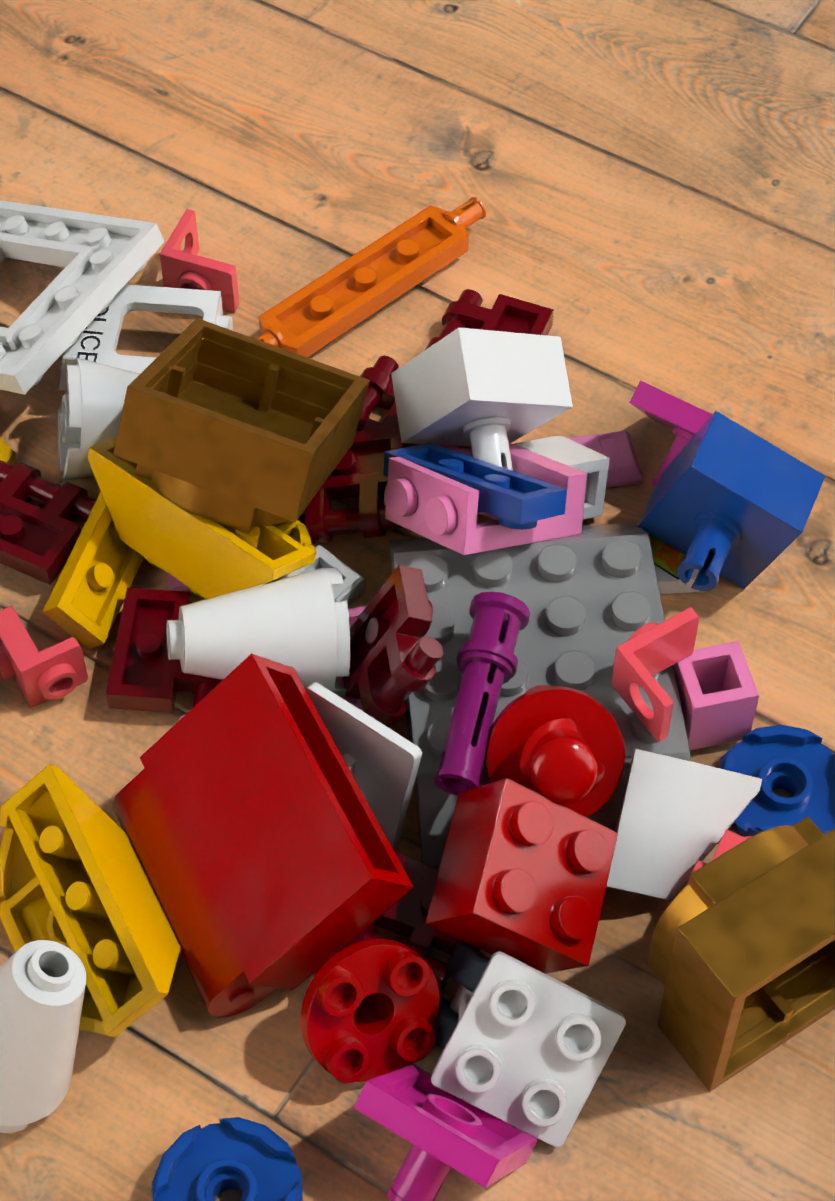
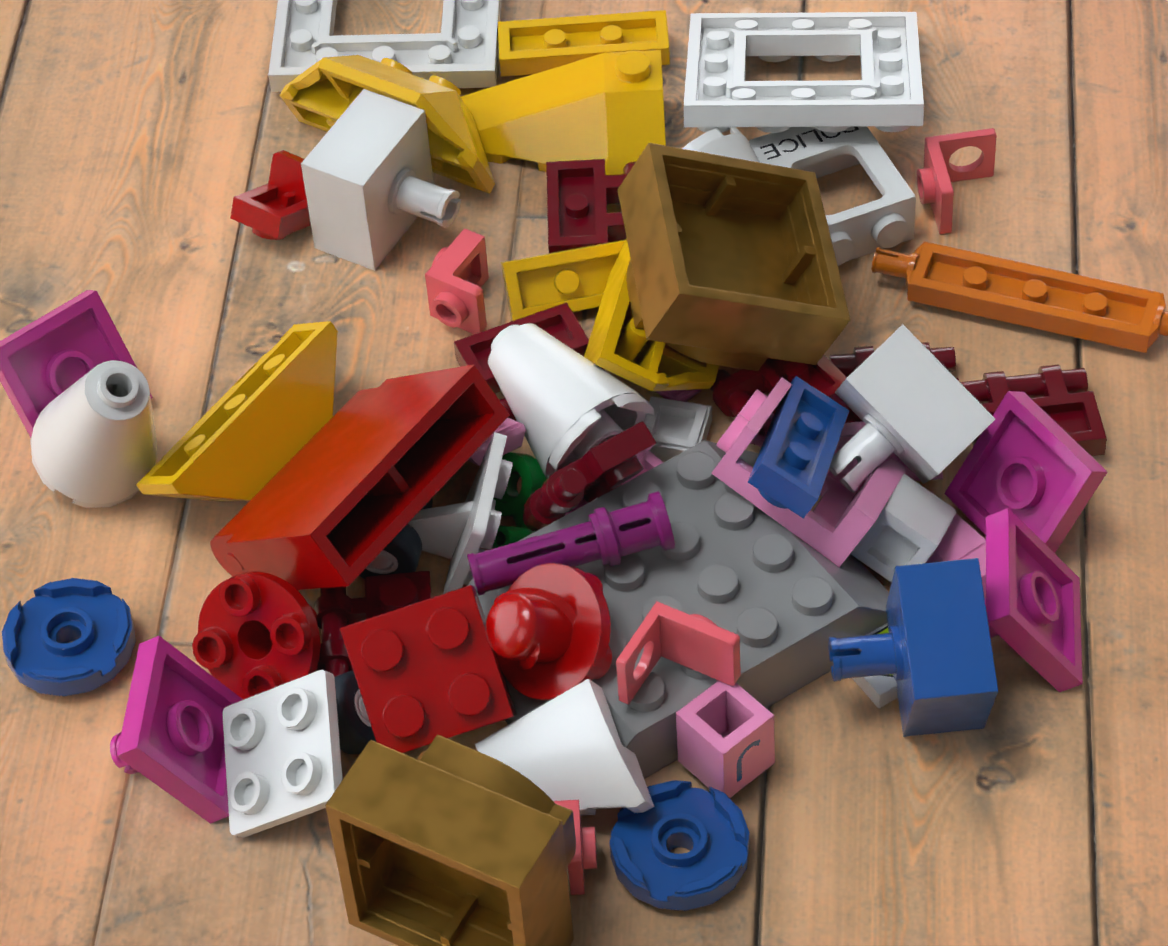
camera: 65 degrees right, 5 degrees down
none -> dark pink tile [944,391,1107,553]

